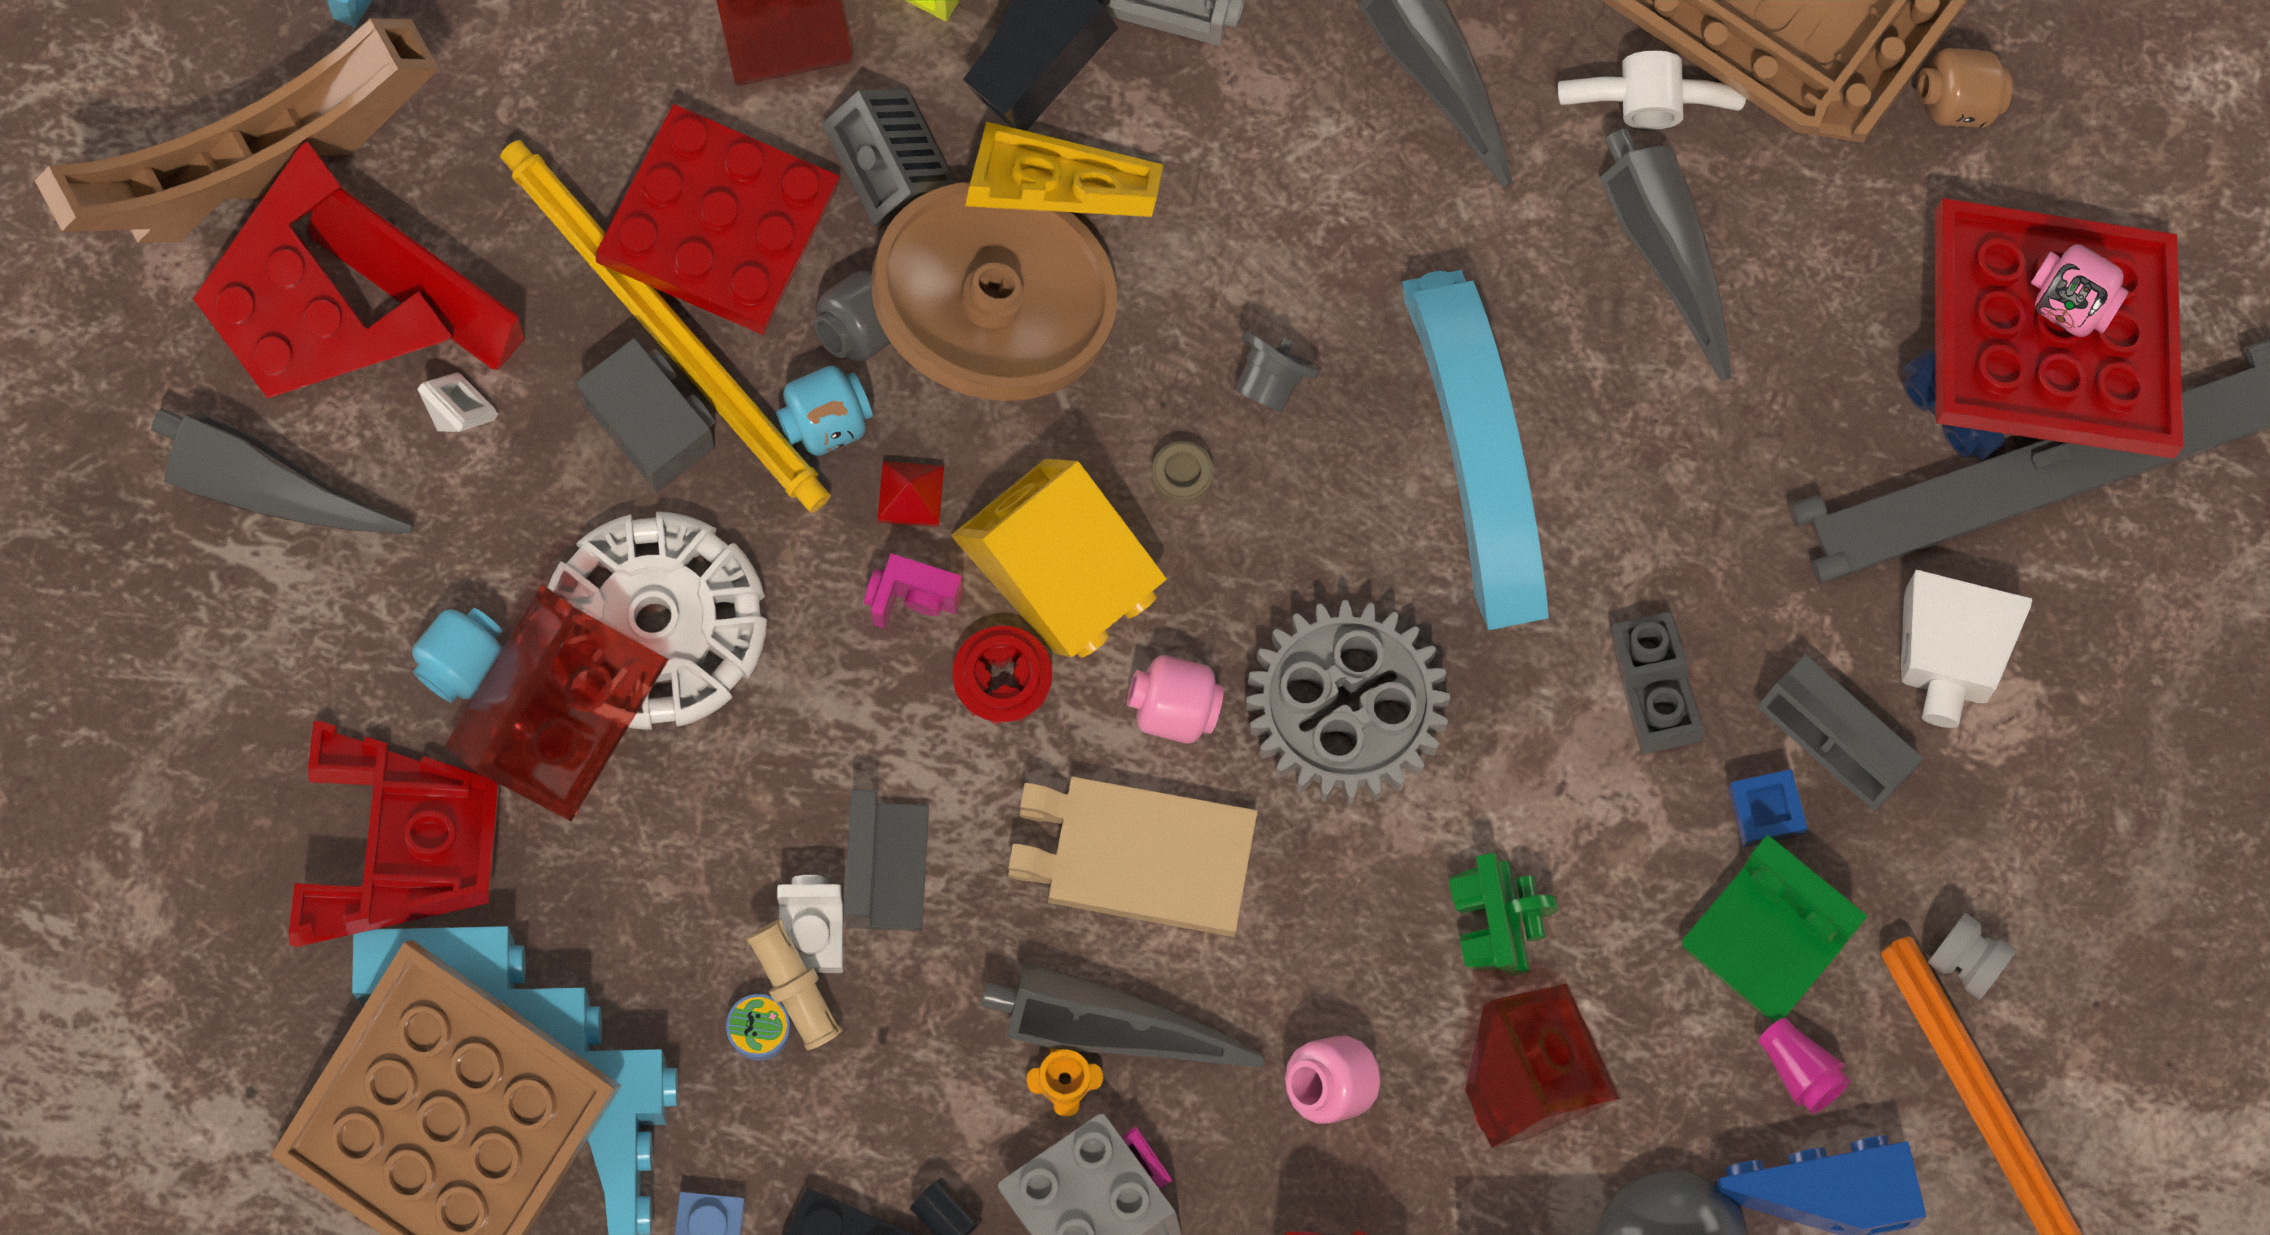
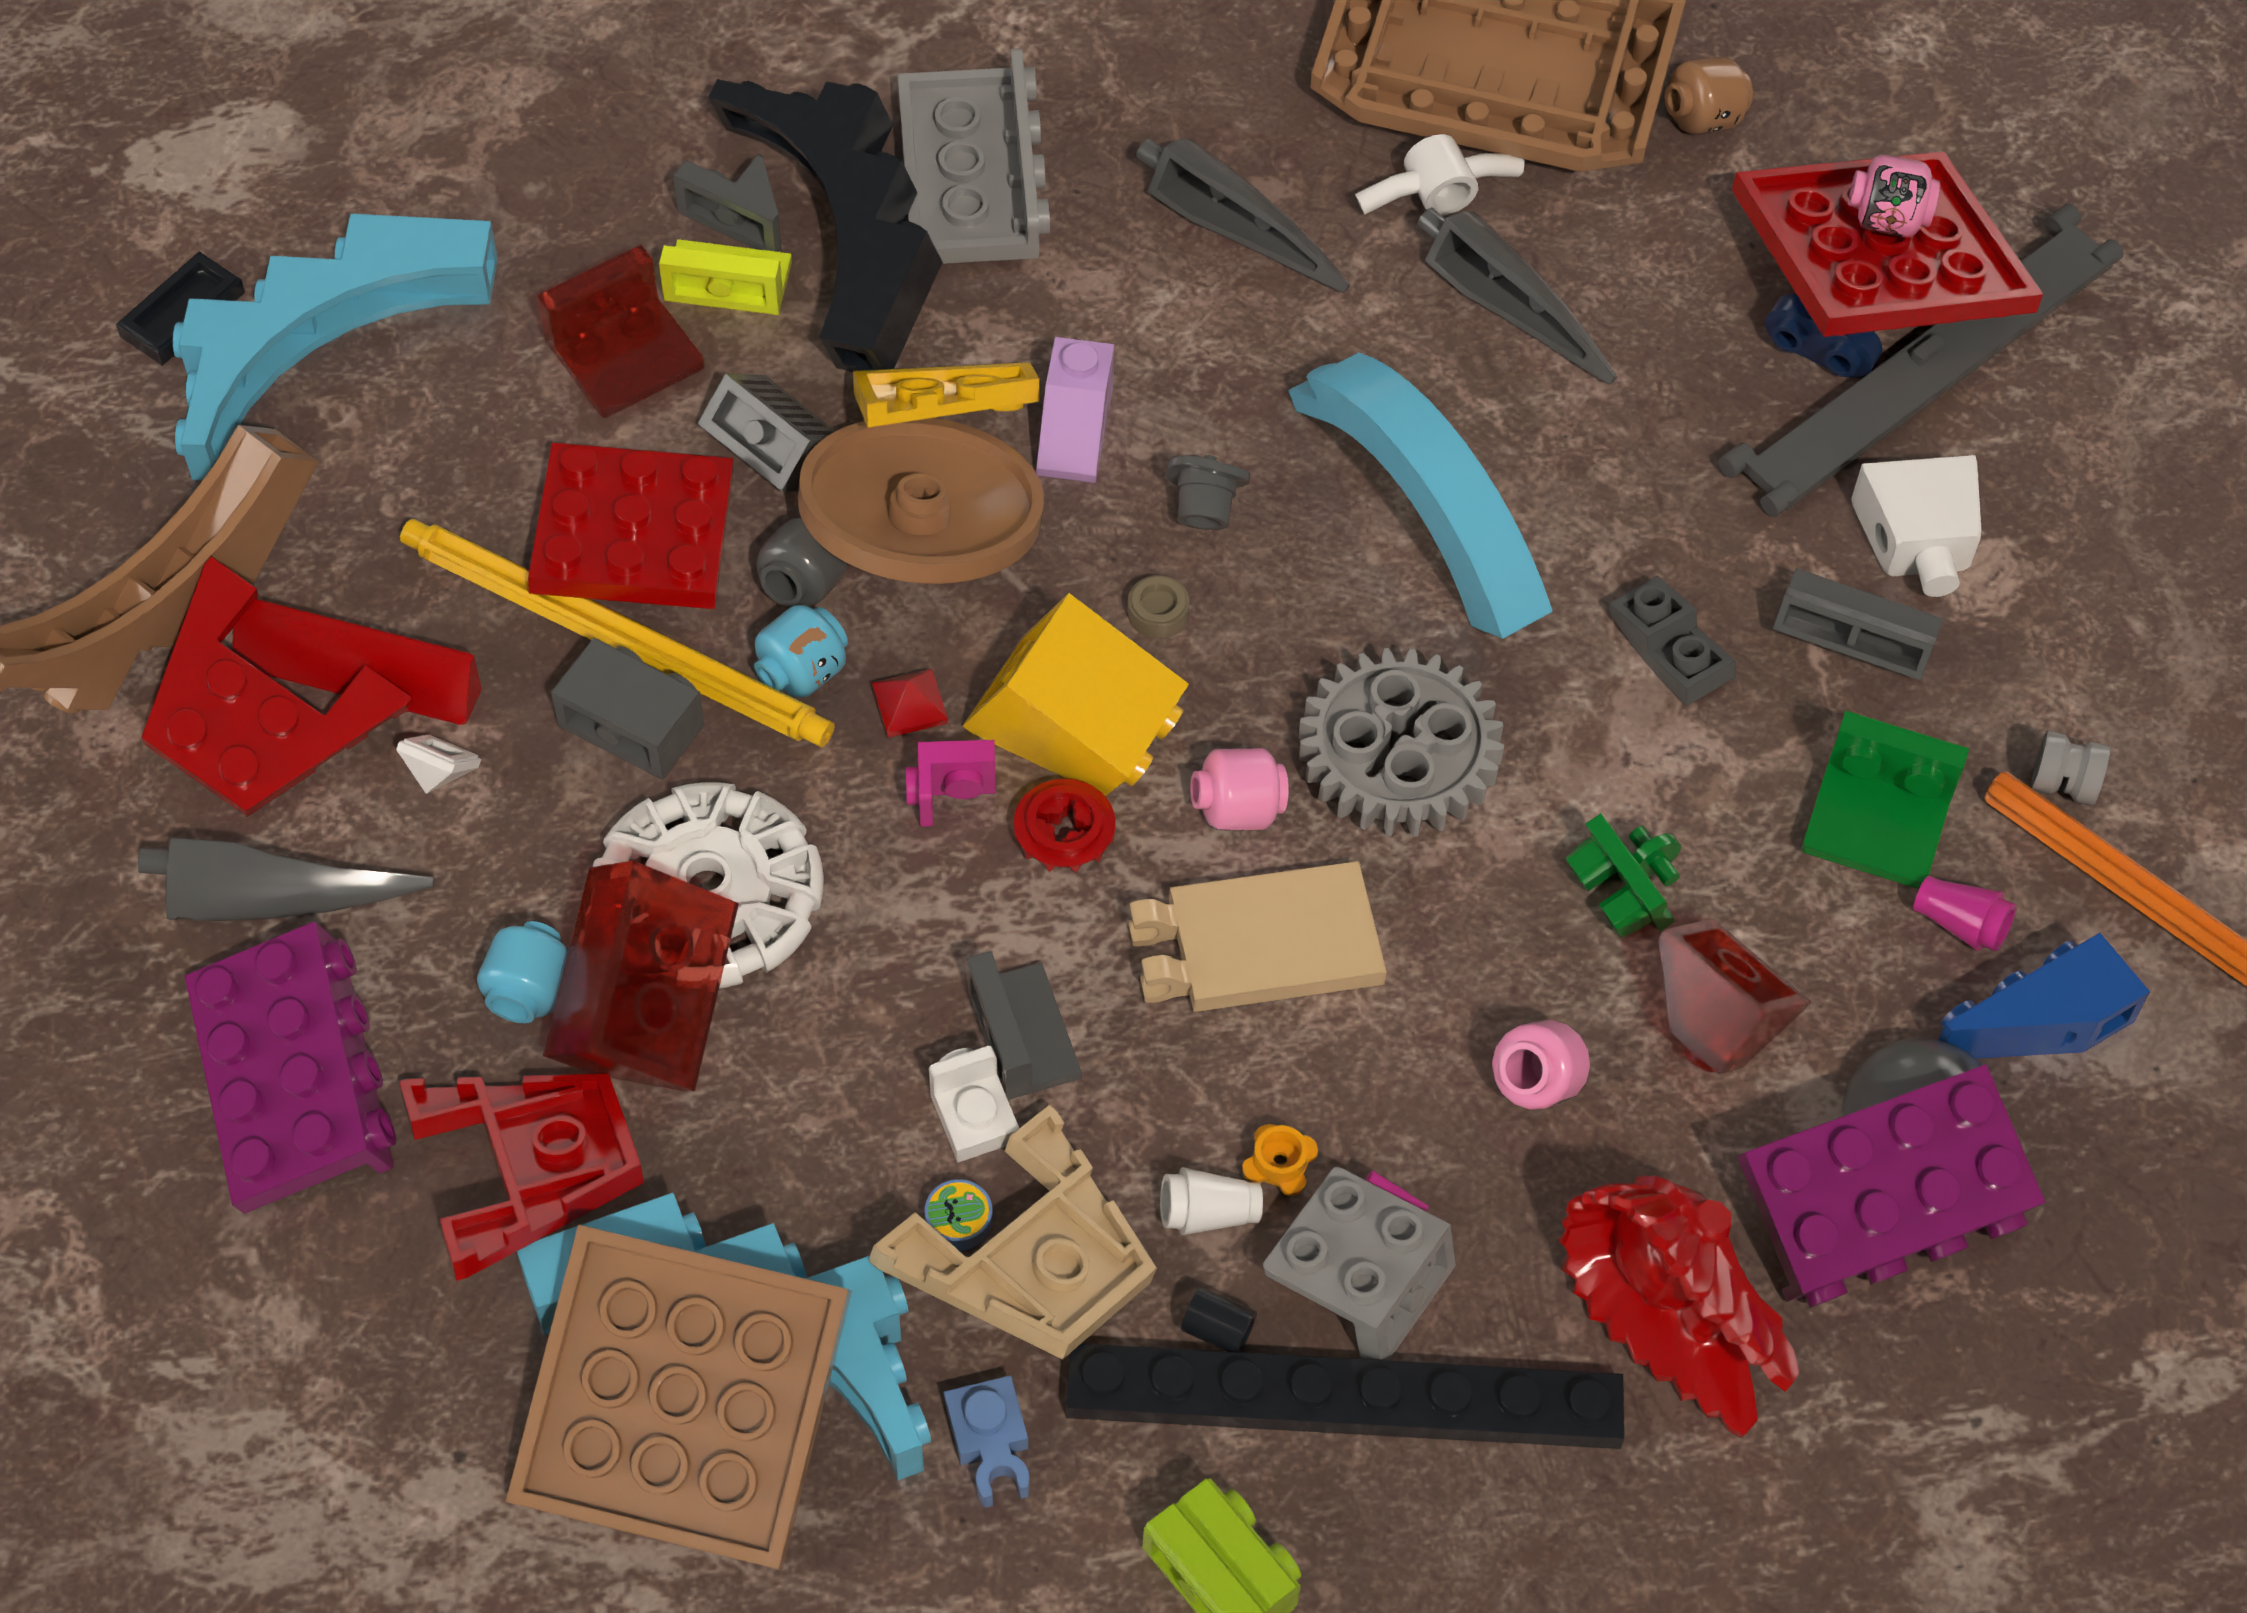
camera: 20 degrees left, 15 degrees down
tan pin [745,919,843,1051] -> none
dark grey piece [981,962,1265,1067] -> none
blue plate [1728,769,1808,848] -> none
none -> magenta bracket [184,921,396,1214]
none -> tan wing [868,1105,1157,1360]
none -> lavender slope [1036,337,1114,483]
none -> white cone [1160,1167,1263,1235]

